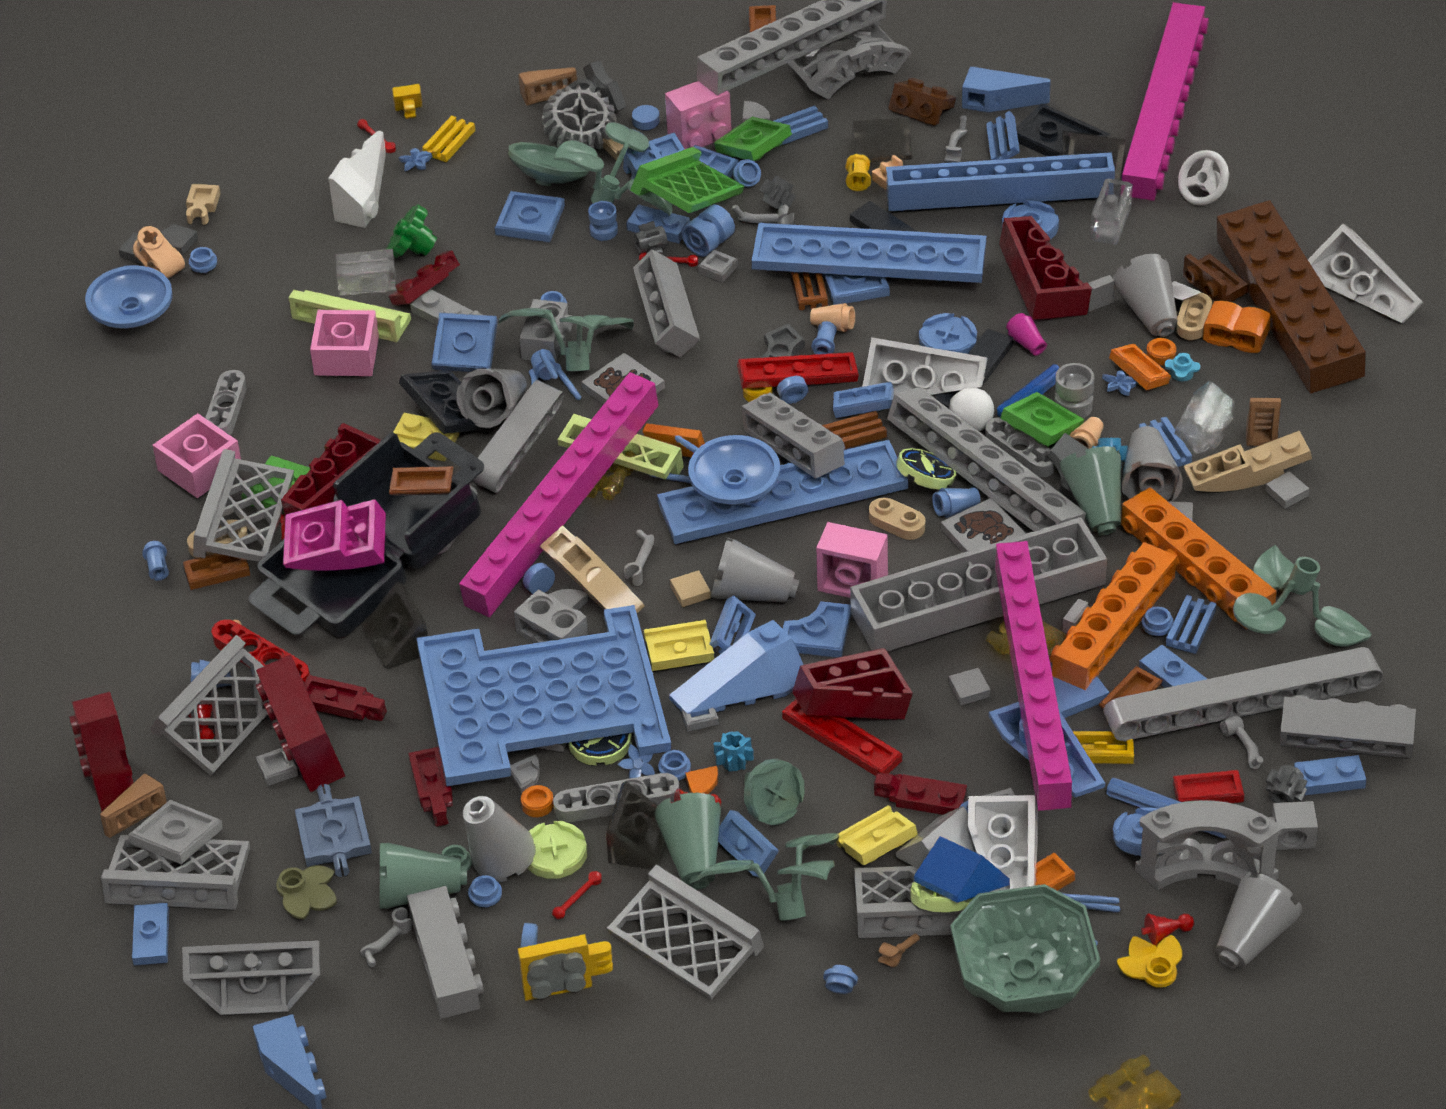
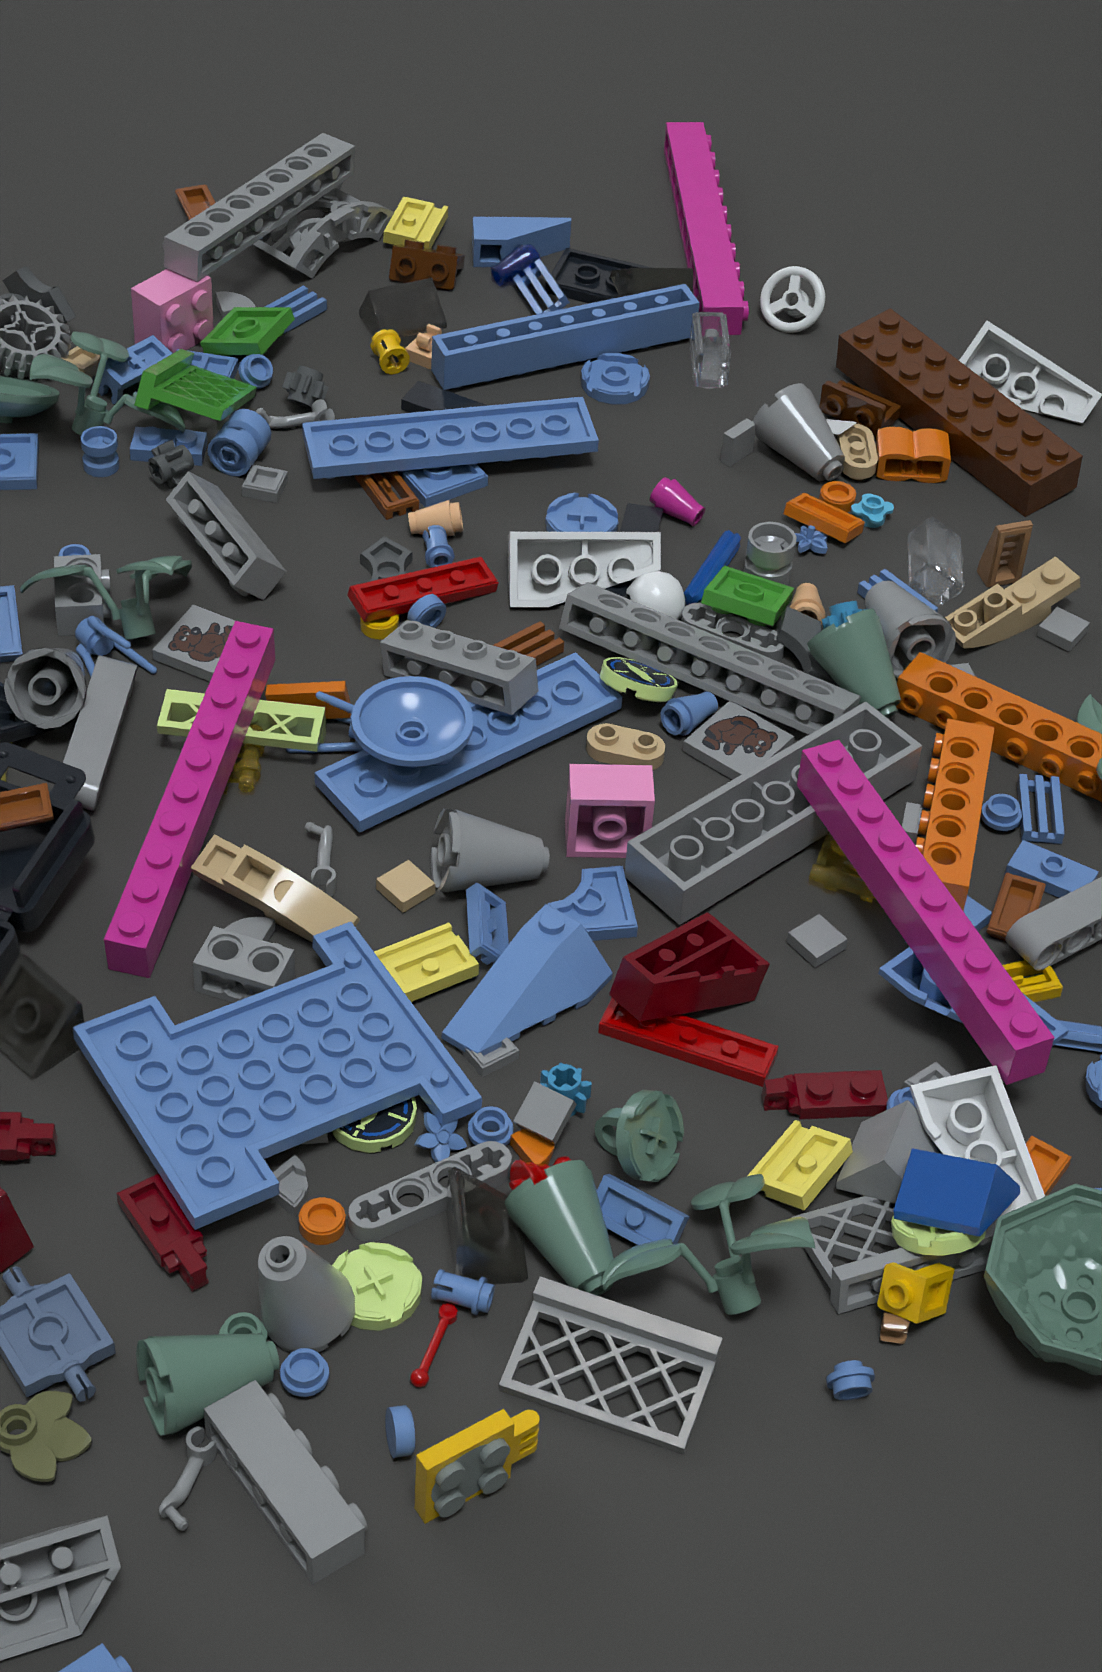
camera: 25 degrees left, 0 degrees up
medium blue tile [523,563,555,594] -> none
medium blue tile [632,105,660,130] -> none
red hinge [639,252,698,267] -> none
medium blue plate [833,382,894,418] -> none
light grey piece [944,115,968,163] -> none
dark red wedge [999,216,1093,320] -> none
none -> light yellow plate [383,196,448,249]
none -> medium blue pin [431,1269,495,1315]
none -> clear blue cone [491,244,541,286]
none -> light grey tile [513,1081,577,1144]
none -> yellow bracket [877,1262,955,1324]

